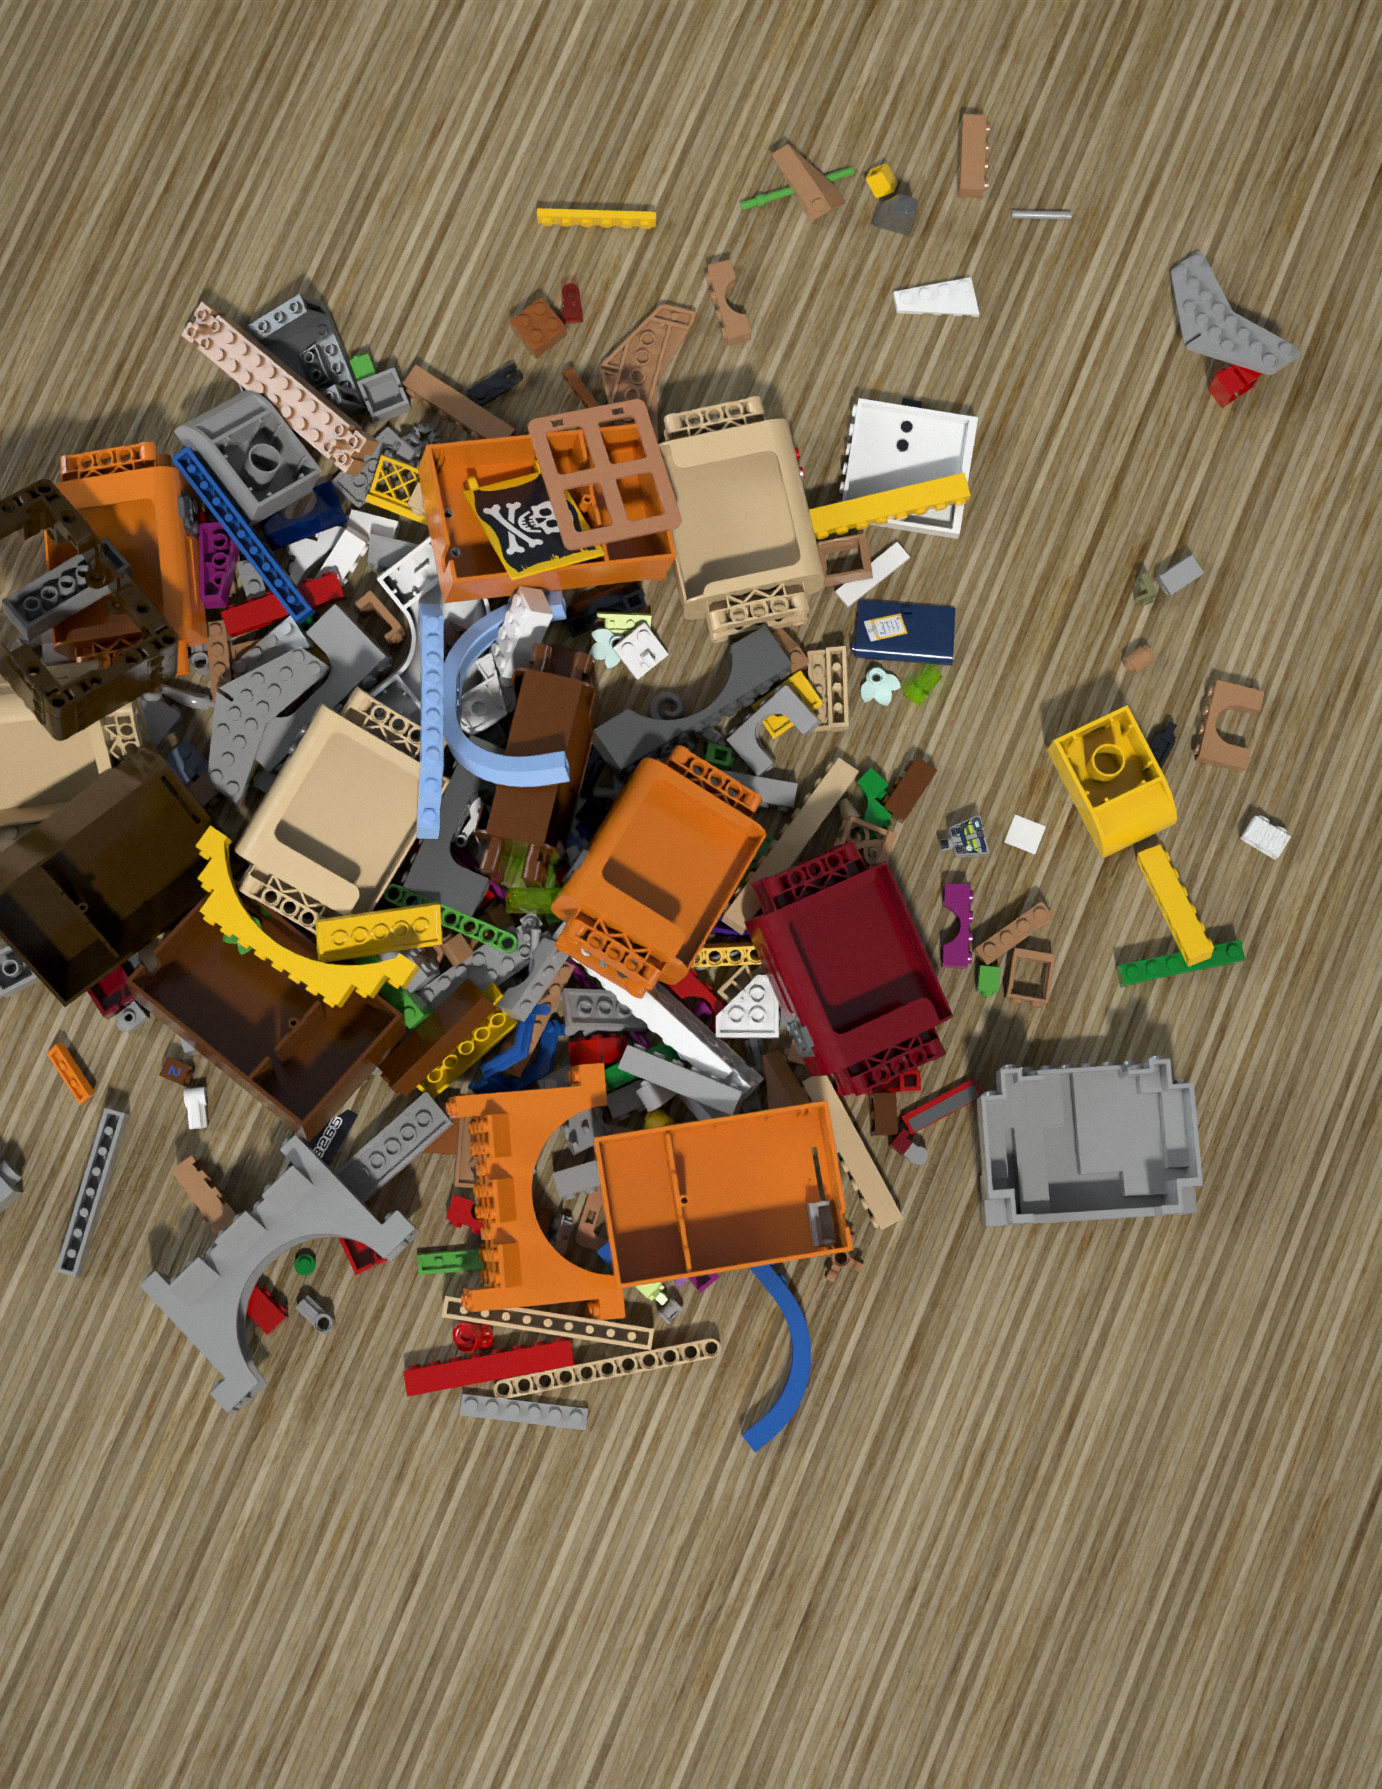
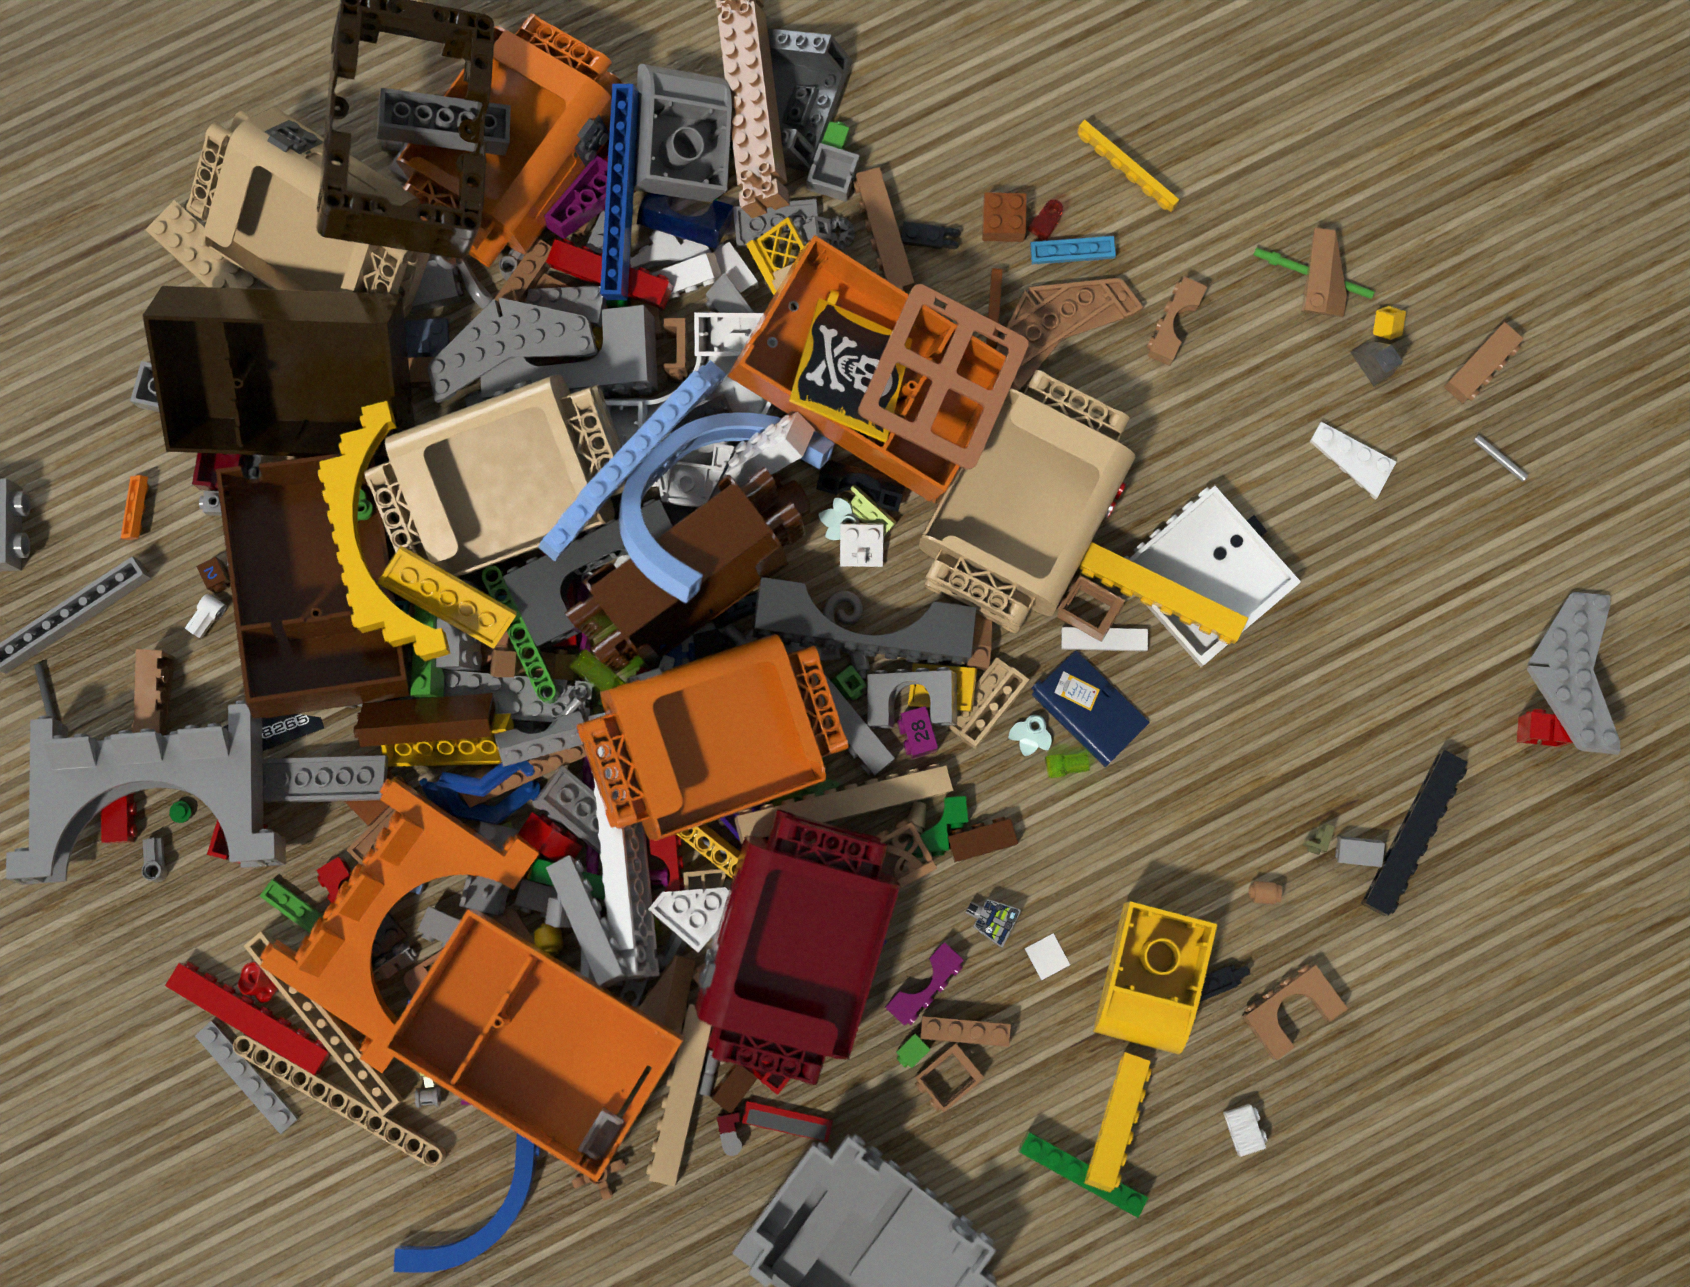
camera: 45 degrees right, 0 degrees up
none -> dark grey bar [34,663,57,720]
none -> light grey piece [697,1049,718,1096]
none -> magenta brick [897,706,938,759]
none -> dark azure plate [1030,236,1116,265]
none -> black brick [1361,750,1467,916]

